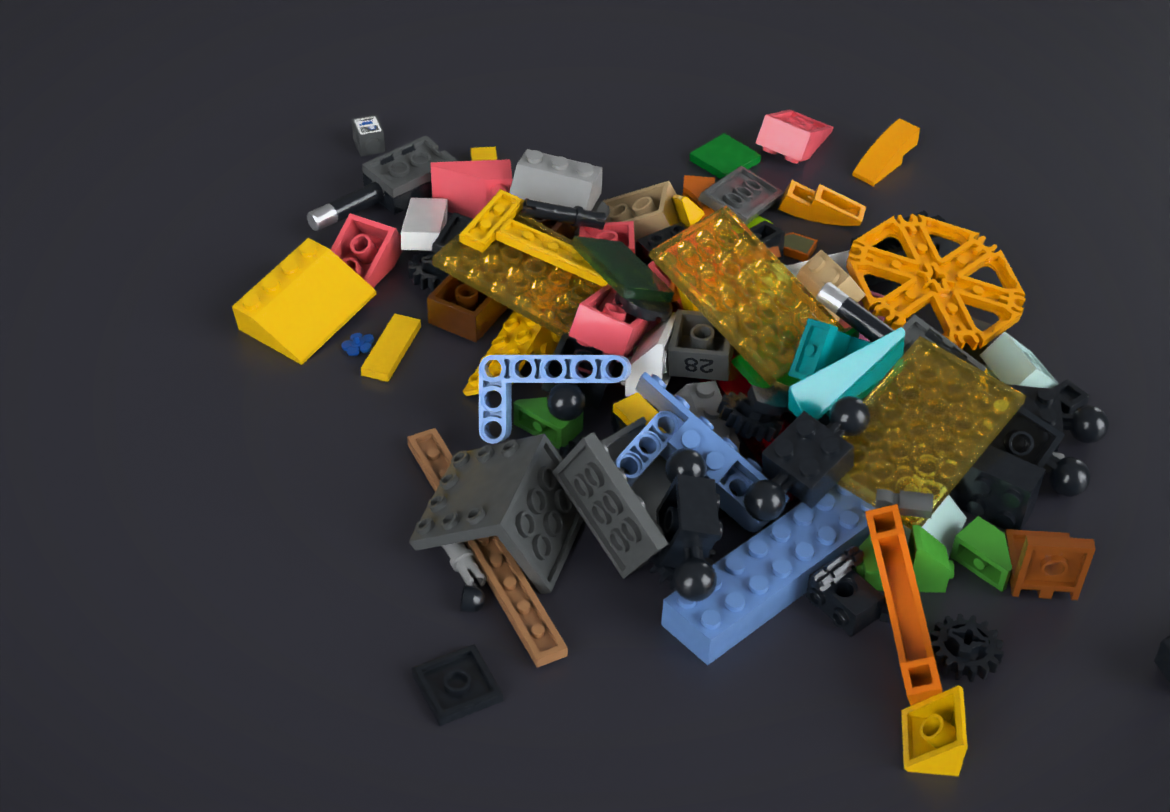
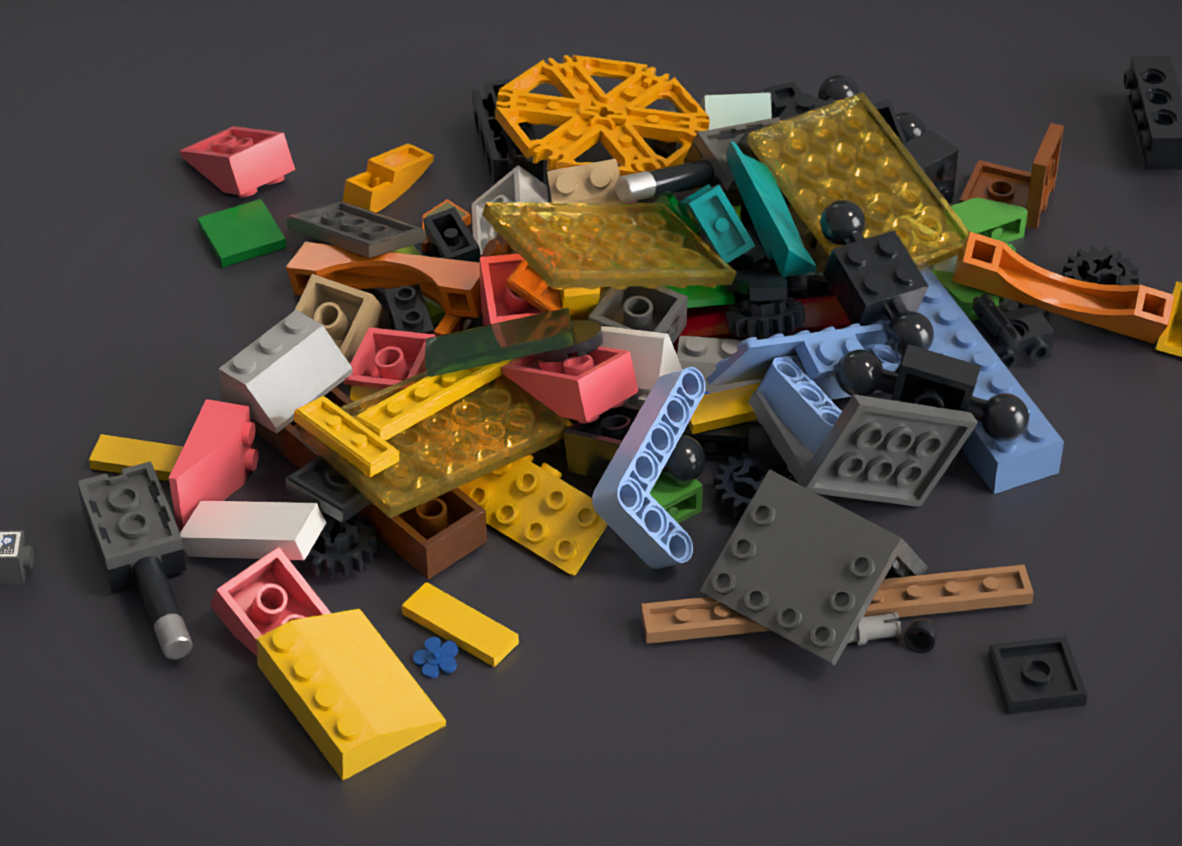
camera: 70 degrees left, 0 degrees up
black pin [522,198,606,230] -> none
yellow slope [672,194,704,229] -> none
light orange slope [852,118,920,186] -> none
dark grey bar [875,489,934,518] -> none

